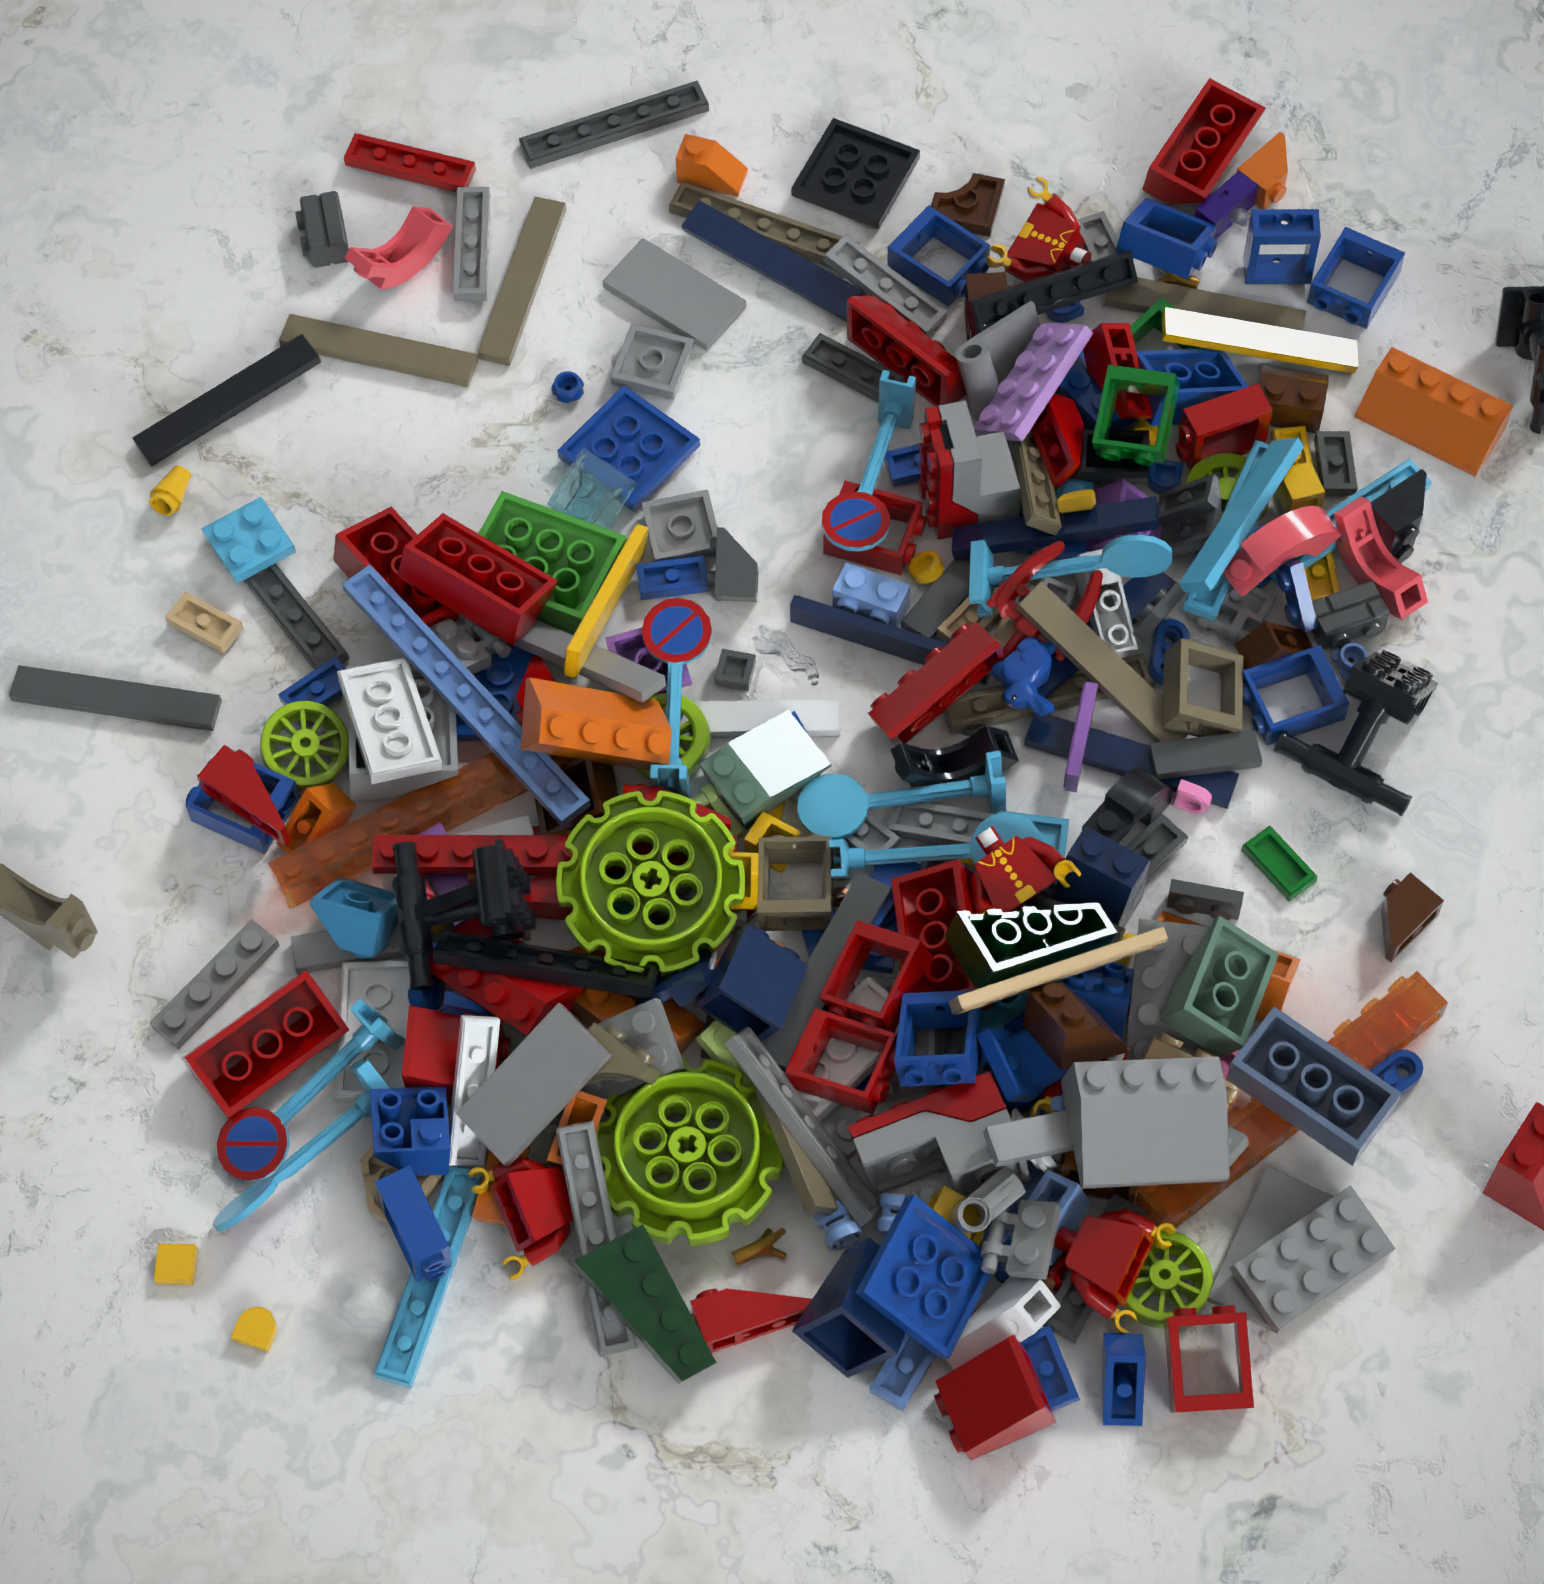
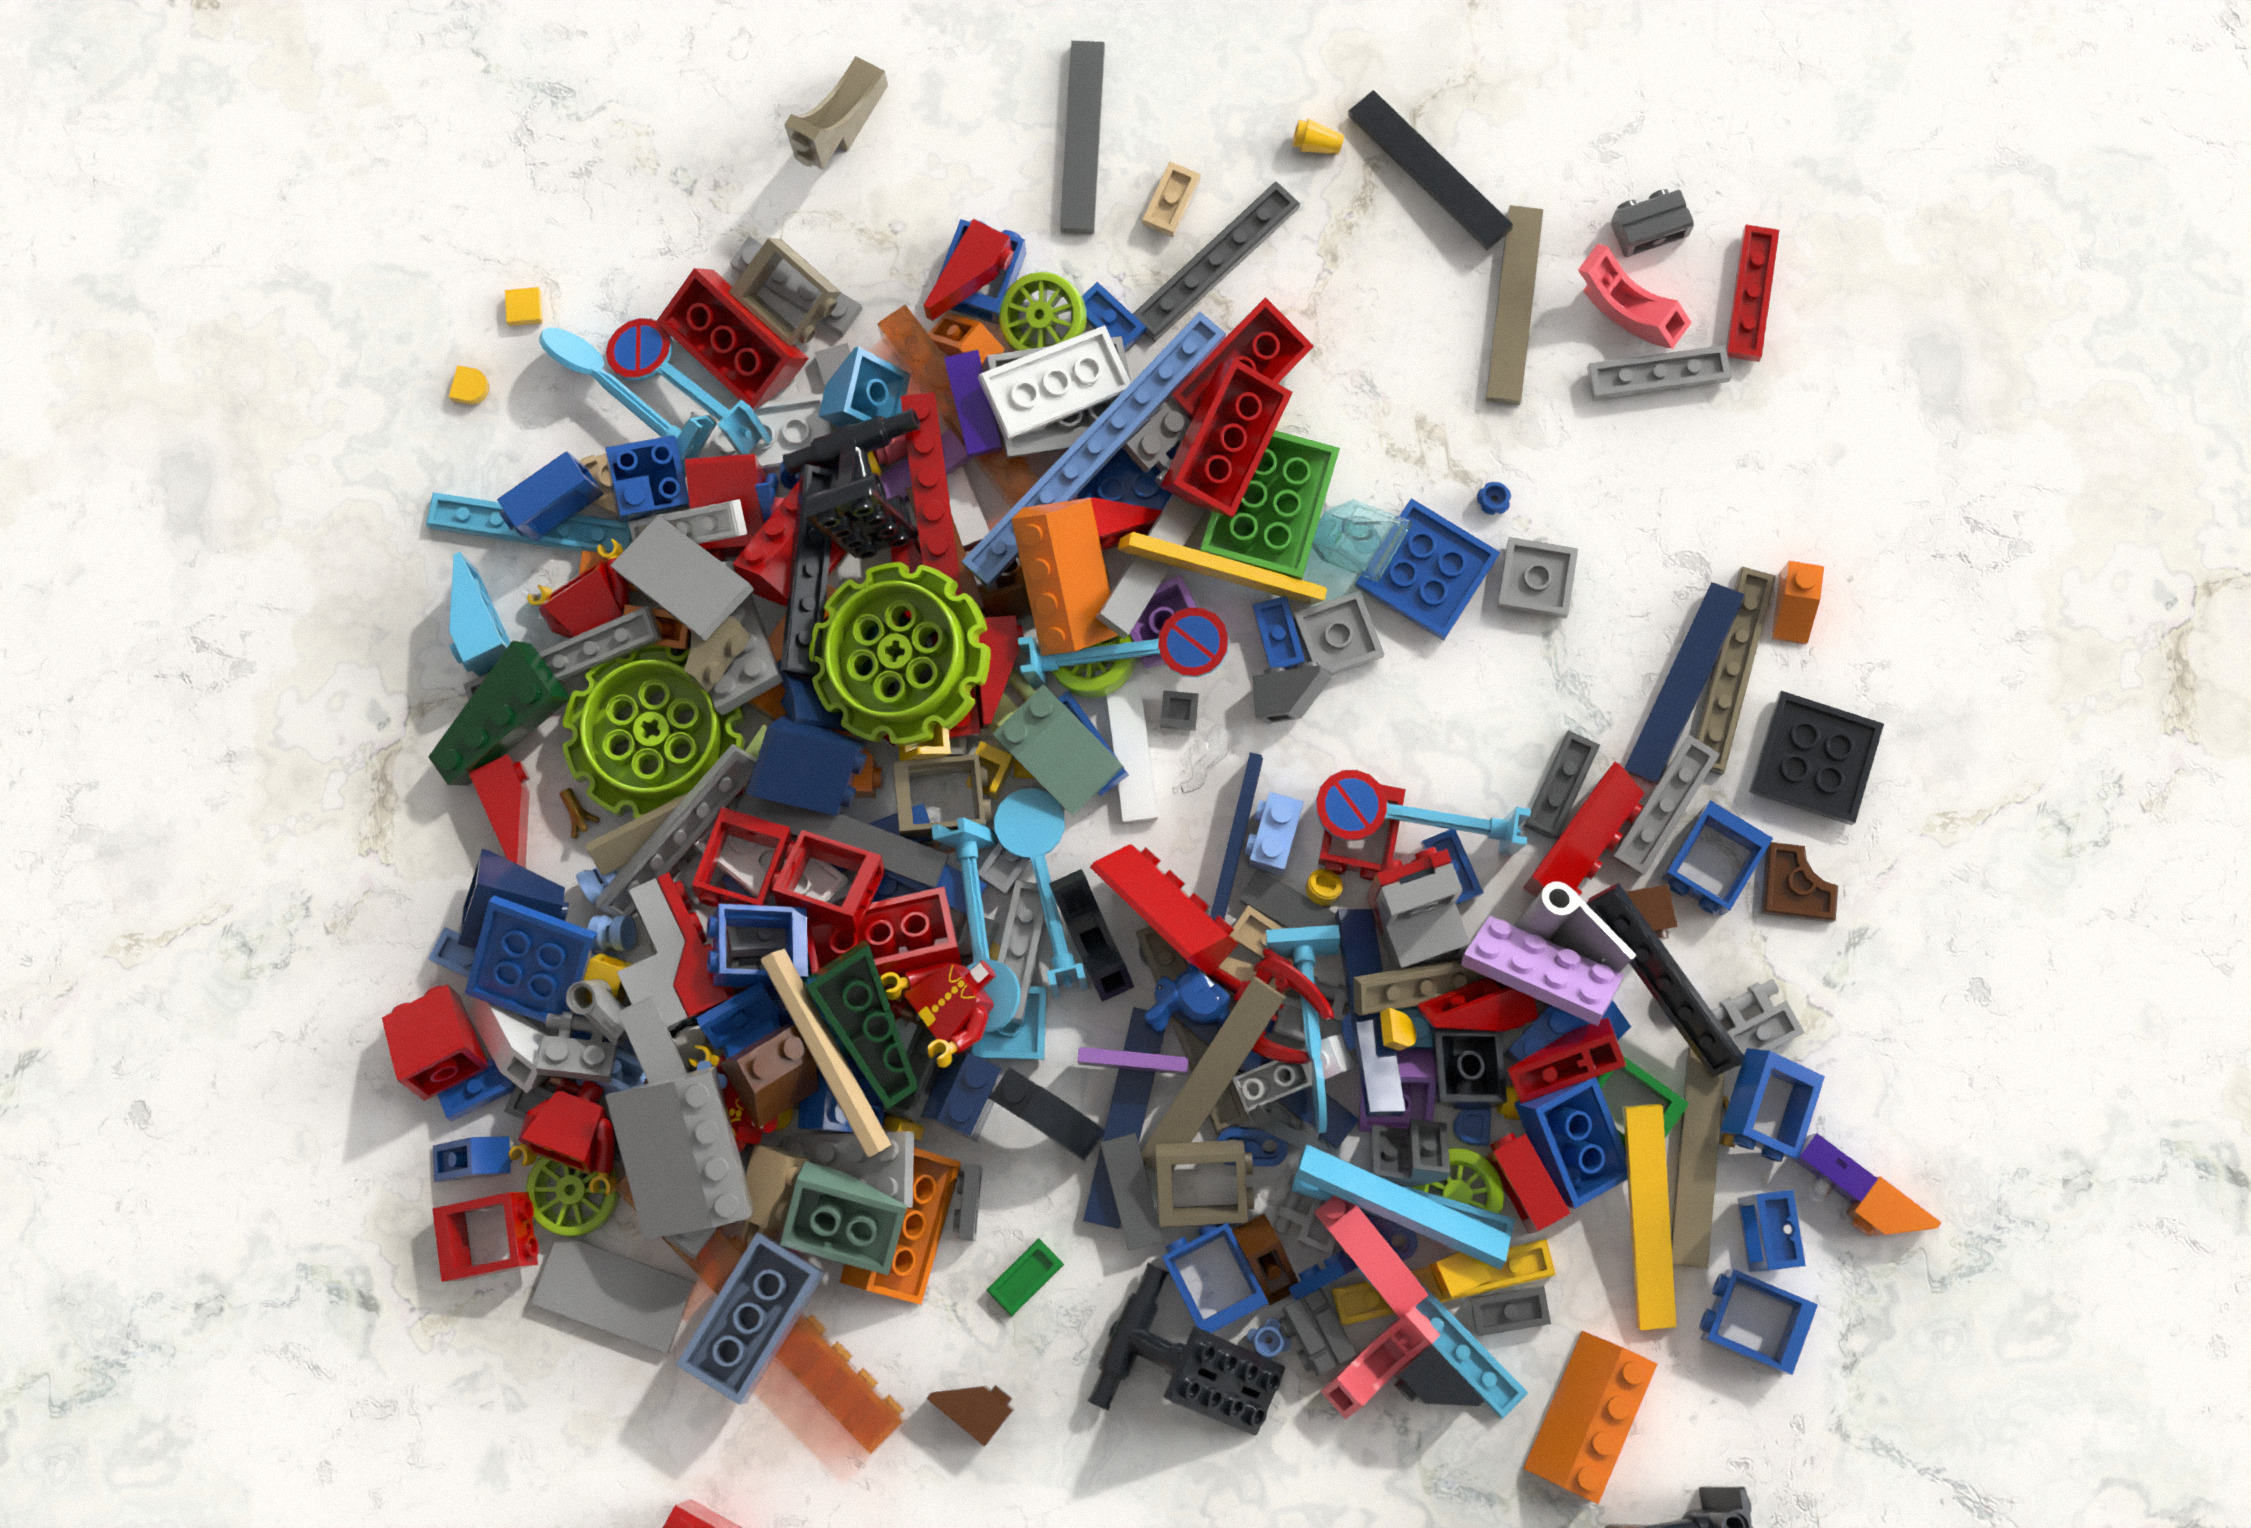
camera: 85 degrees right, 15 degrees up
medium azure plate [201,497,296,584] -> none
dark tan tile [477,196,566,366] -> none
dark grey tile [519,80,709,169] -> none
light grey tile [603,238,747,351] -> none
red torso [986,177,1092,282] -> none
green window [1092,365,1180,466] -> none
dark grey plate [1126,813,1188,880] -> none
red slope [1142,78,1266,205] -> none
bright pink tile [1171,779,1212,814] -> none
light grey plate [1229,1185,1396,1333] -> none
reddish brown slope [1259,364,1329,434] -> none
blue plate [1369,1050,1423,1097] -> none
none -> medium azure slope [449,552,511,677]
none -> dark tan window [729,238,841,346]
none -> dark purple tile [944,350,1002,458]

